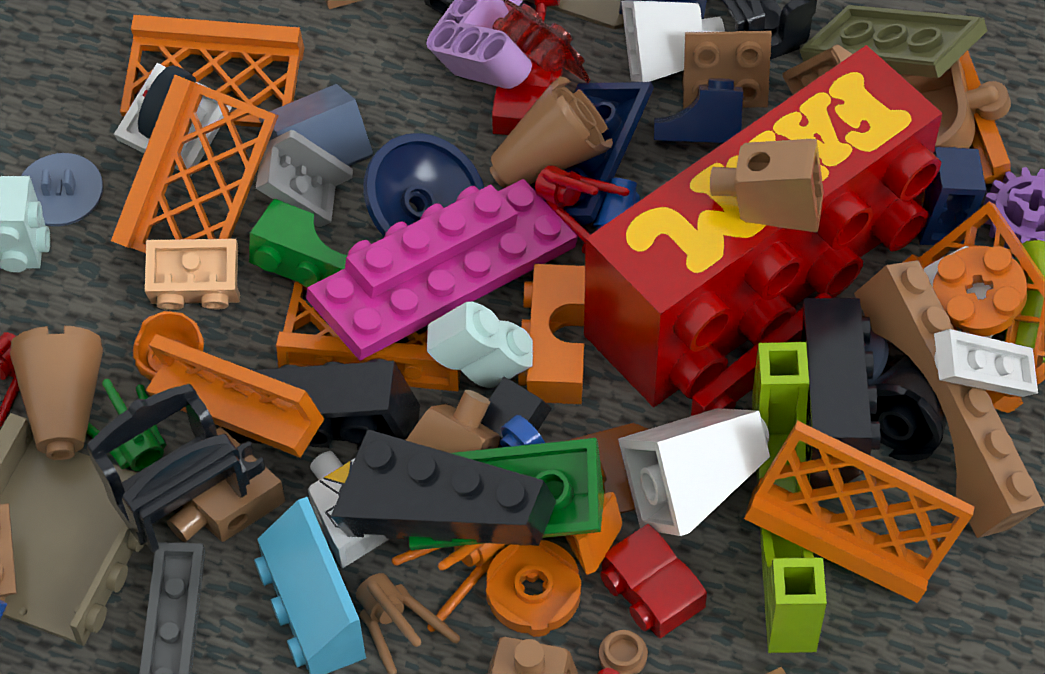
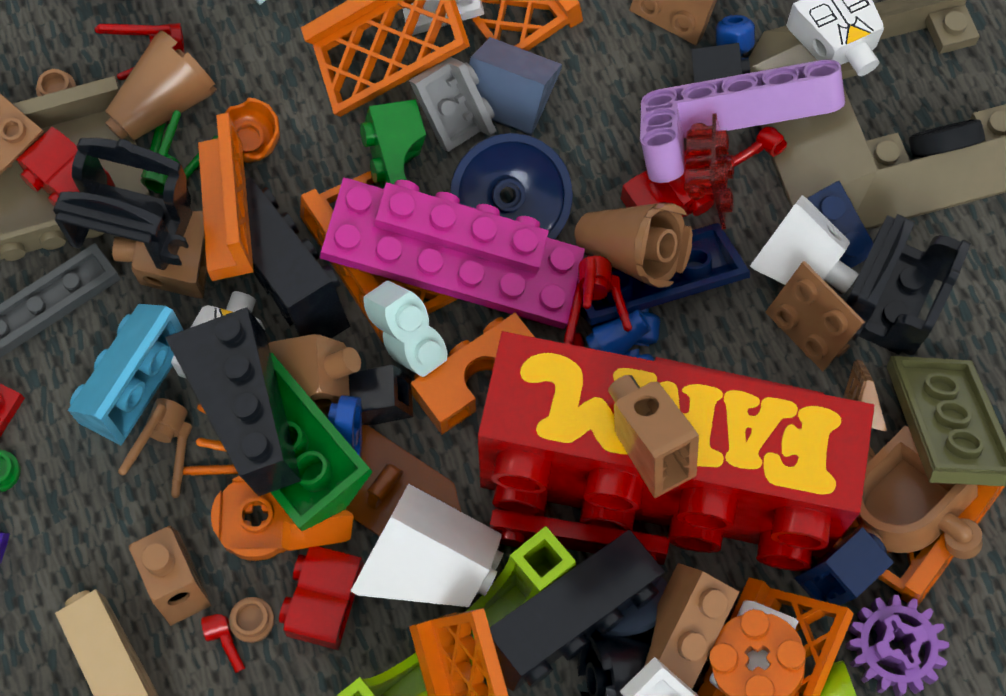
camera: 50 degrees right, 10 degrees up
light nougat bracket [145,239,240,310] -> none
dark blue arch [654,78,743,143] -> none
none -> red brick [16,127,115,206]

